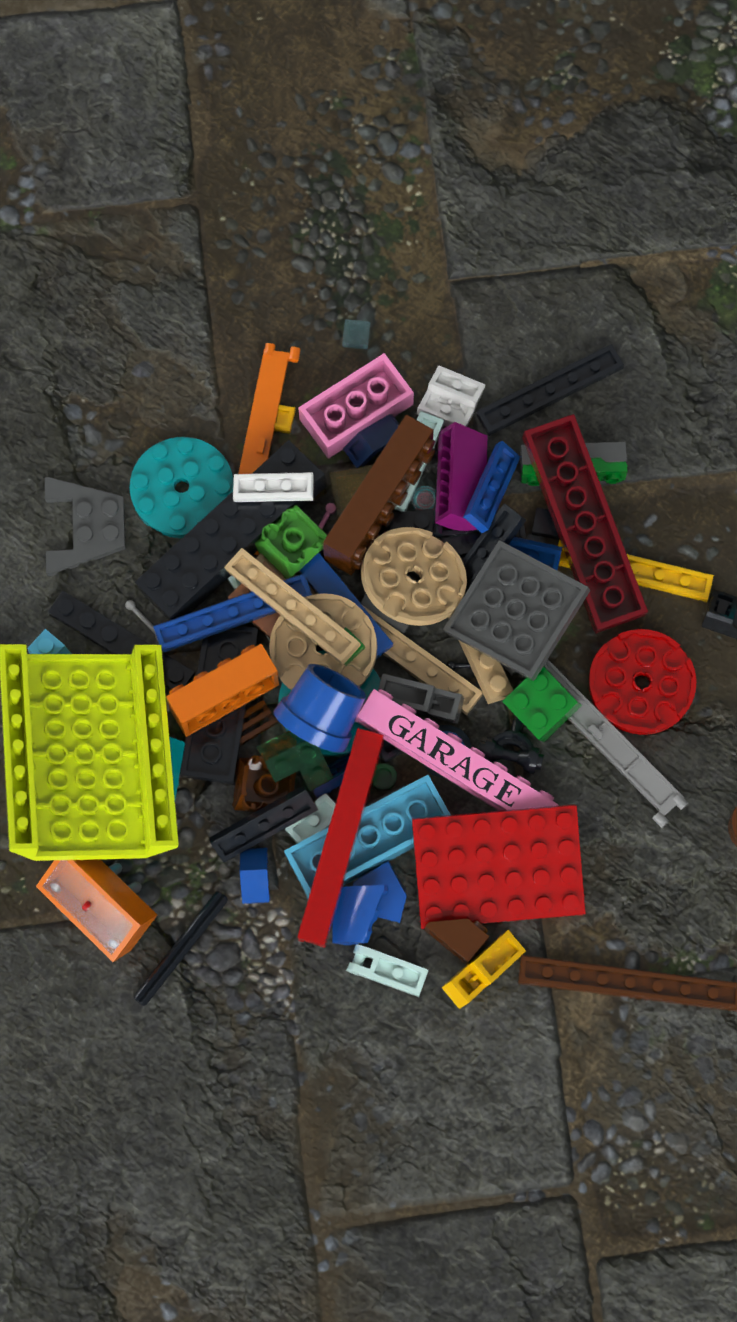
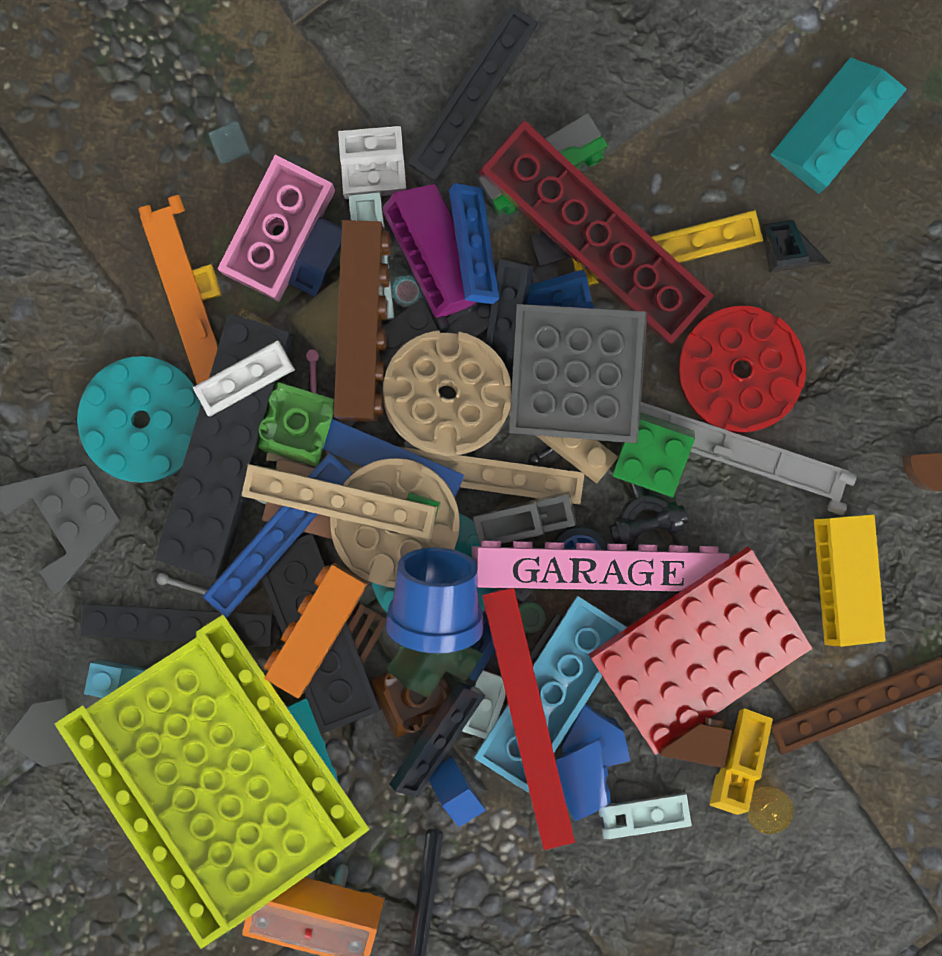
camera: 30 degrees left, 15 degrees up
none -> clear yellow plate [746,786,794,834]
none -> yellow brick [814,515,886,647]

